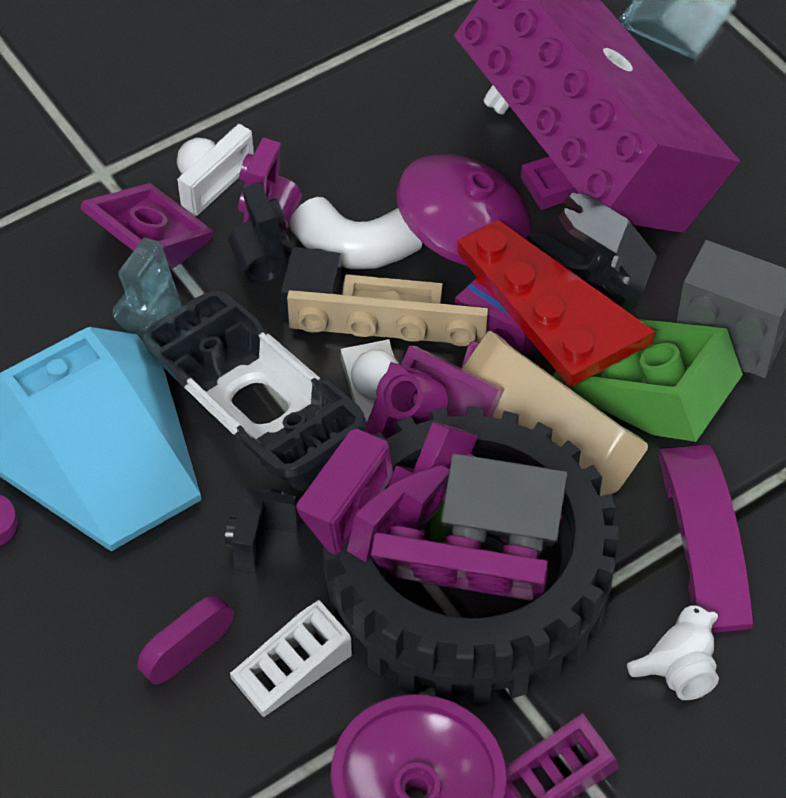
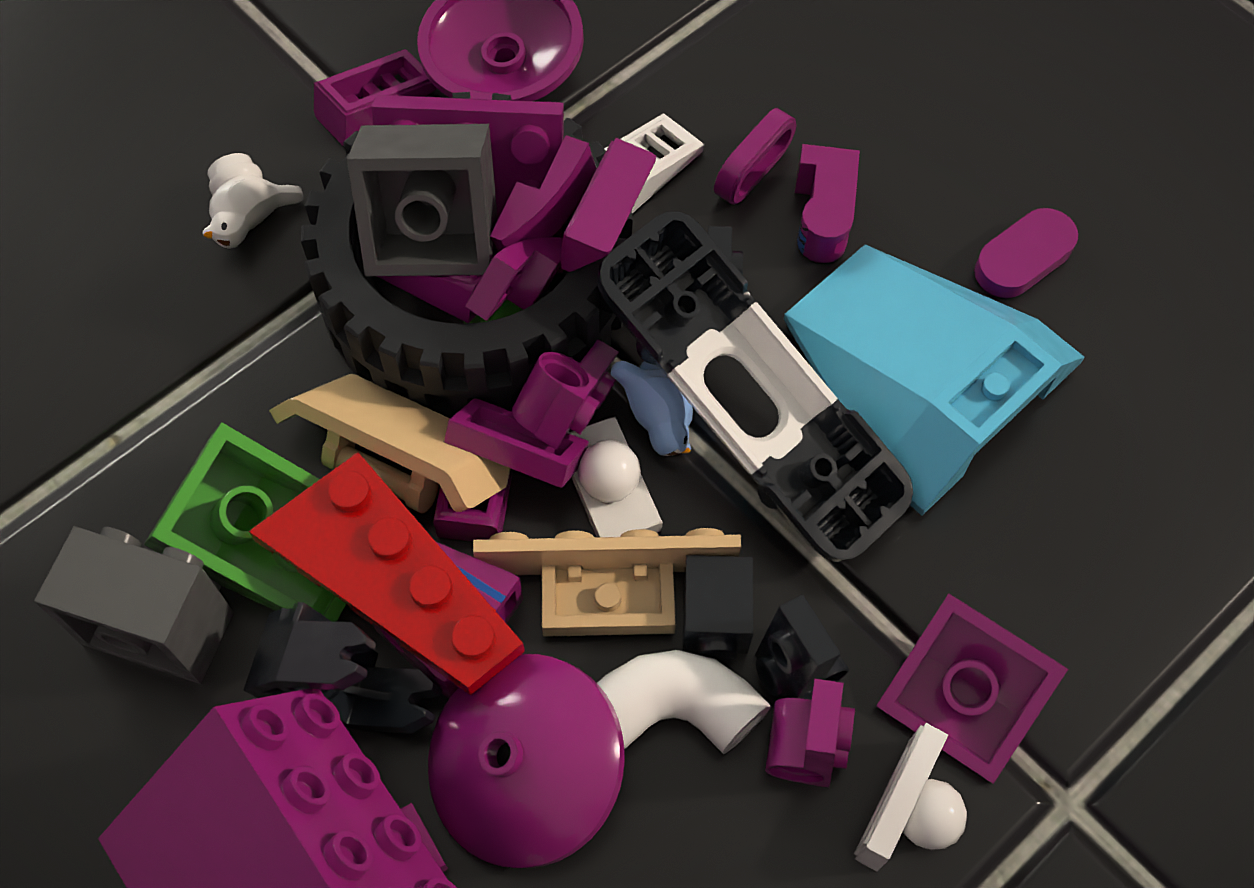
camera: 170 degrees right, 10 degrees up
clear light blue plate [112,237,182,338] -> none
magenta slope [658,445,753,633] -> none
none -> magenta leg [795,144,860,263]

